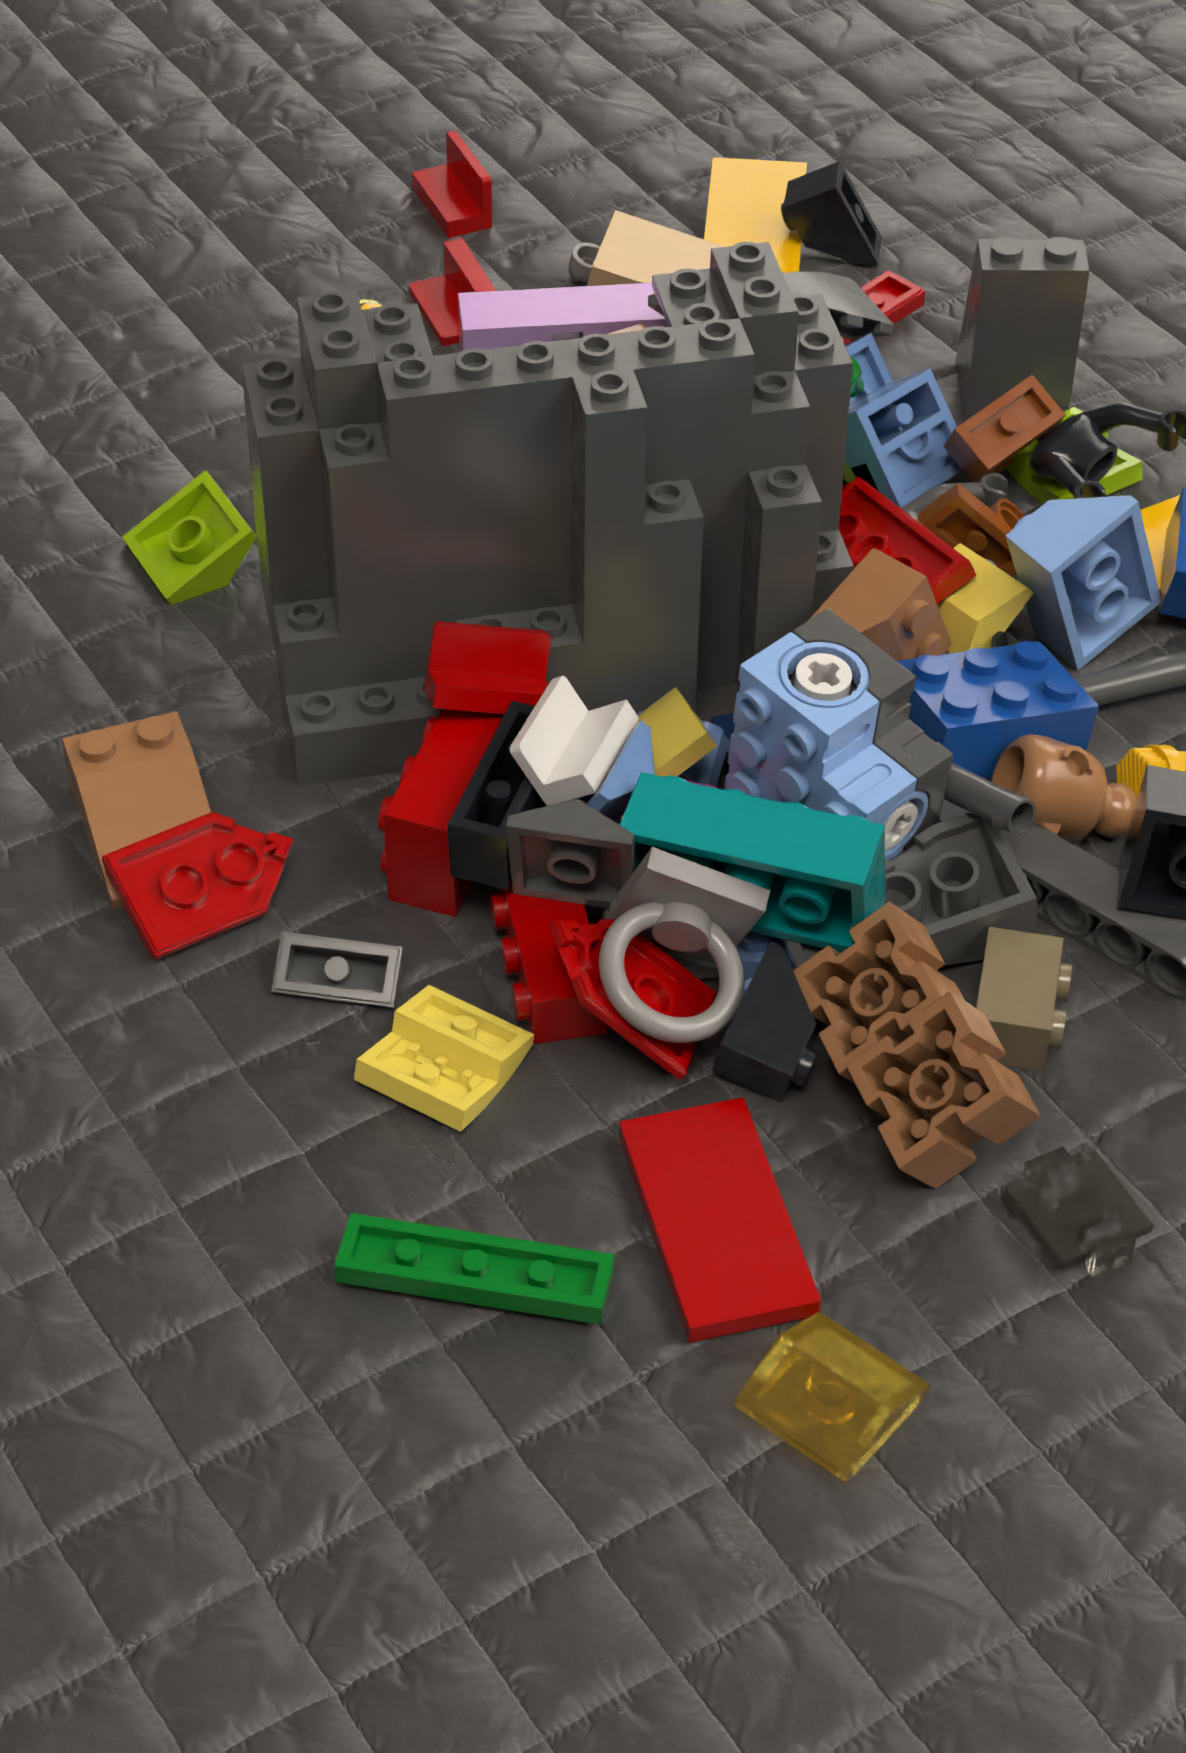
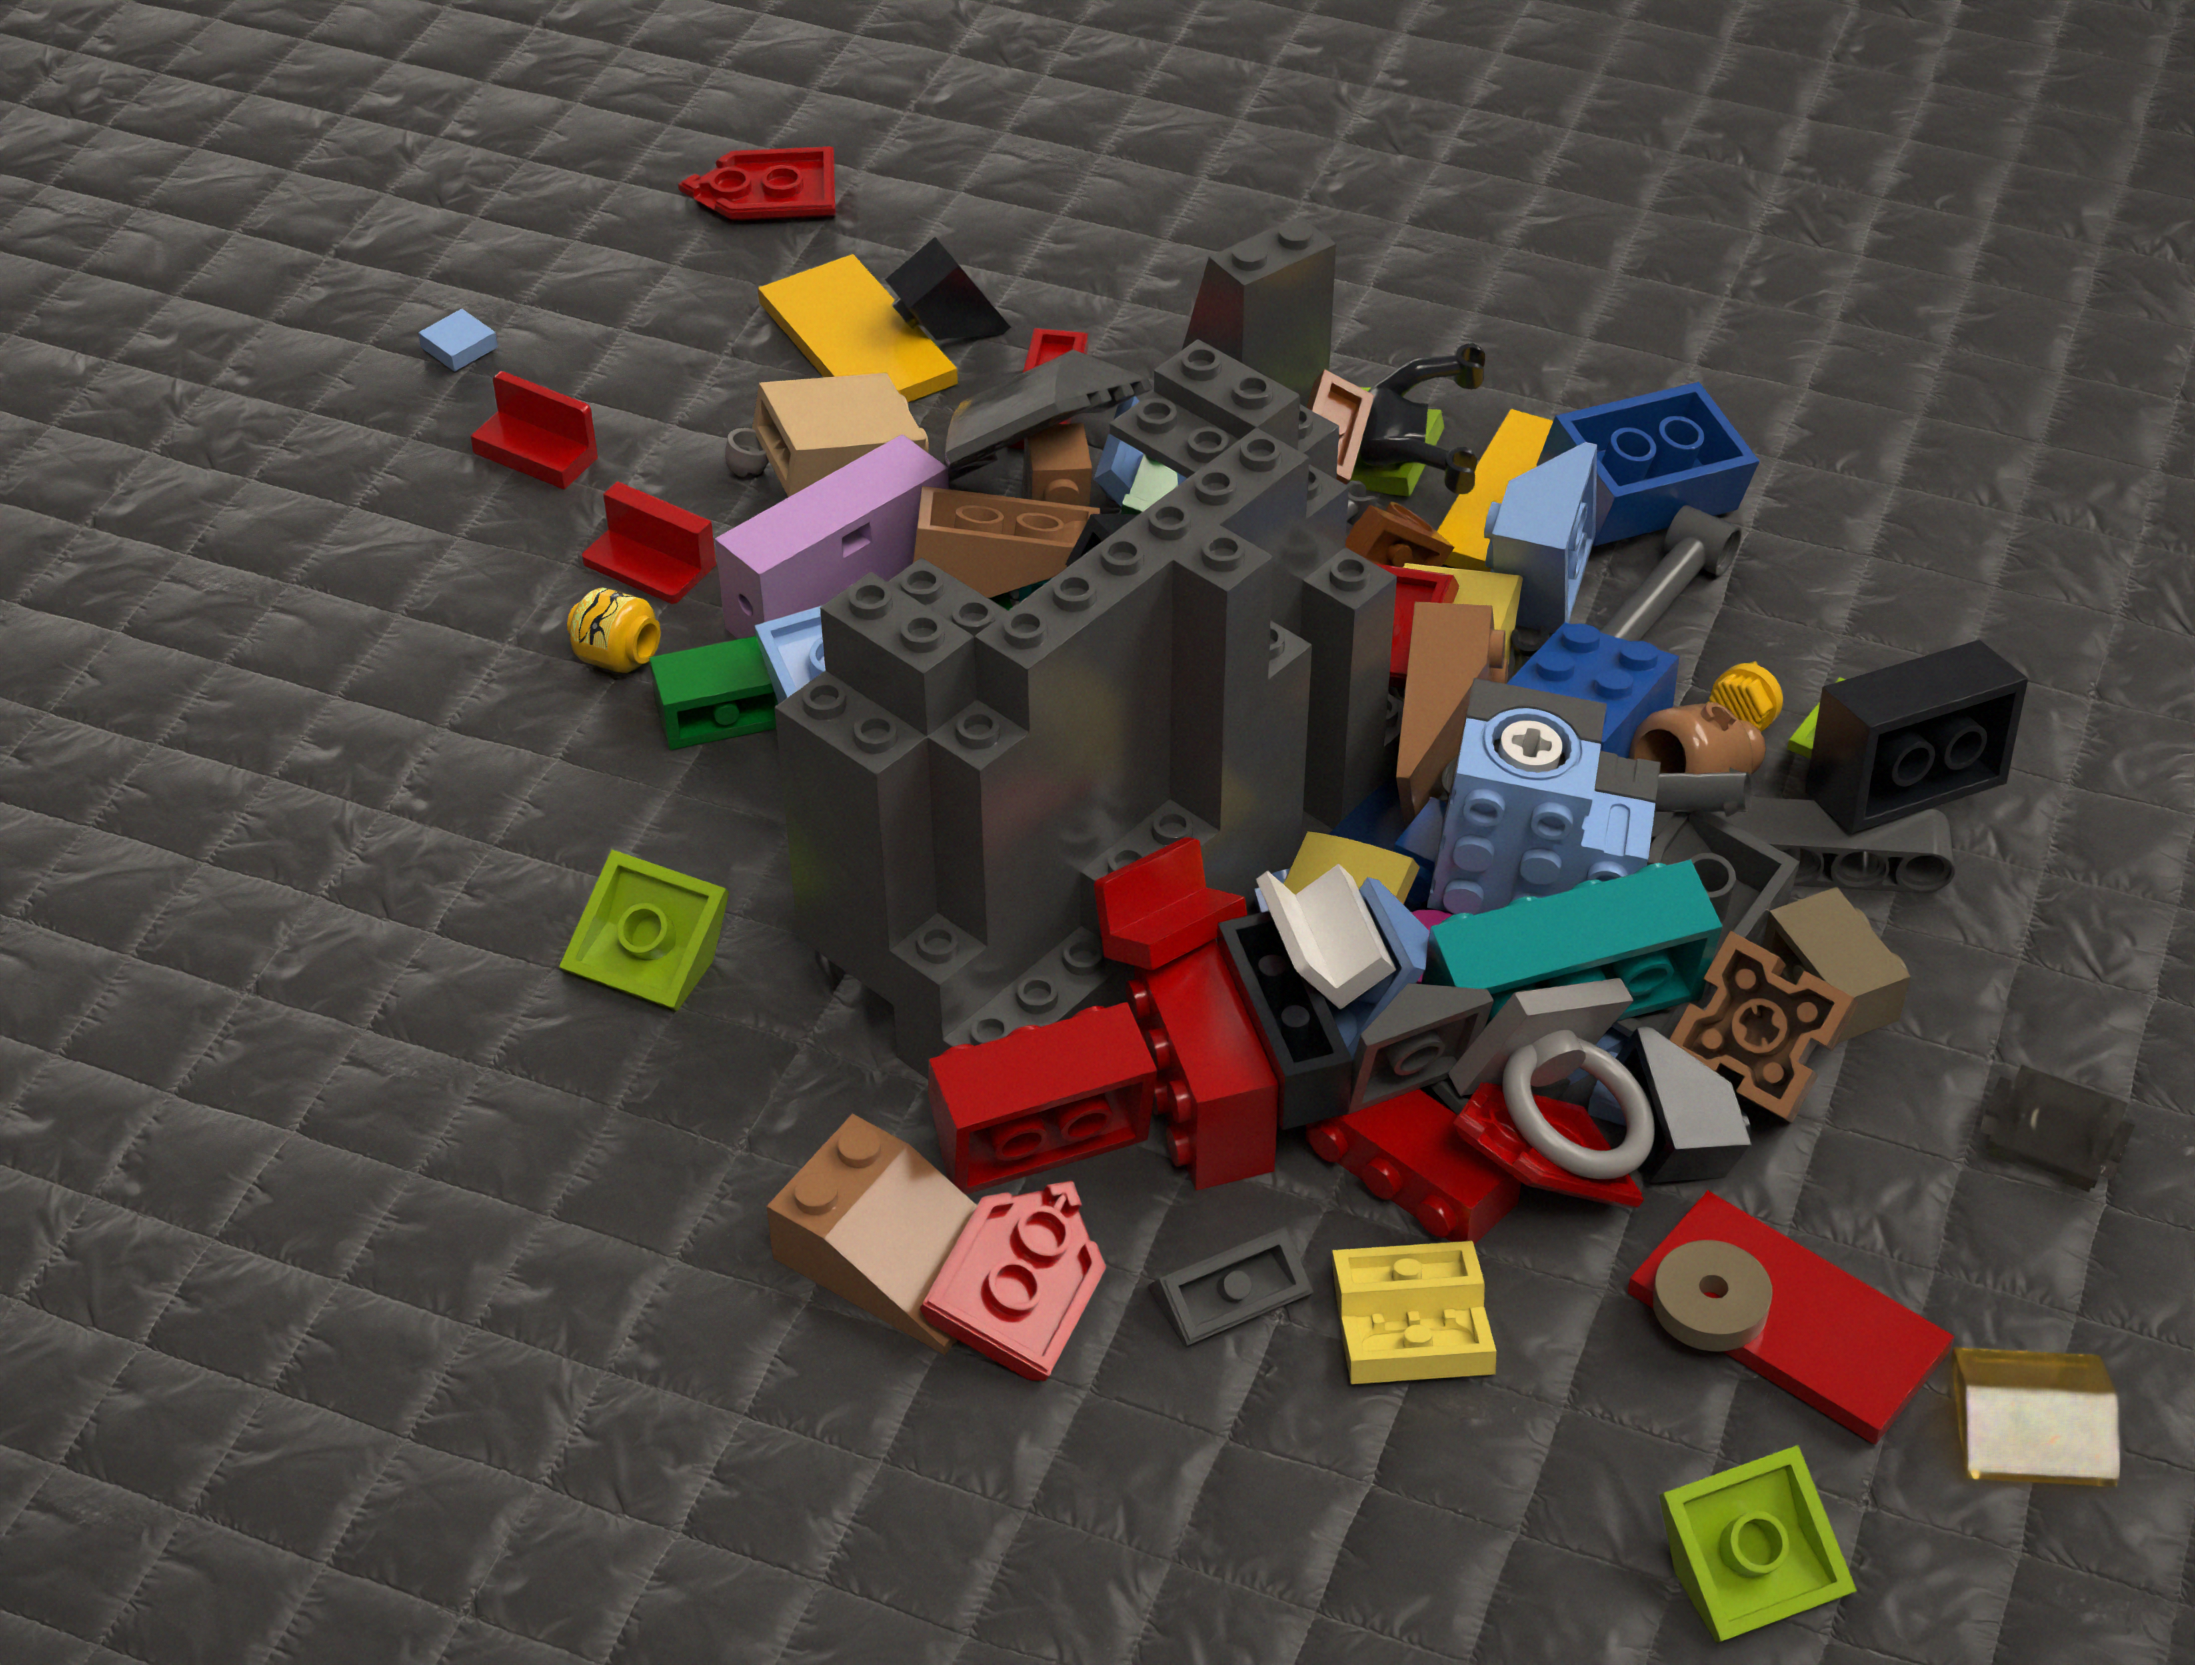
camera: 35 degrees left, 0 degrees up
green plate [334,1213,615,1325] -> none
medium nougat brick [846,991,1041,1189] -> none
none -> light blue tile [418,309,498,372]
none -> red tile [678,147,836,221]
none -> red slope [928,1002,1157,1195]
none -> dark tan piece [1652,1240,1772,1351]
none -> lime slope [1659,1445,1857,1643]

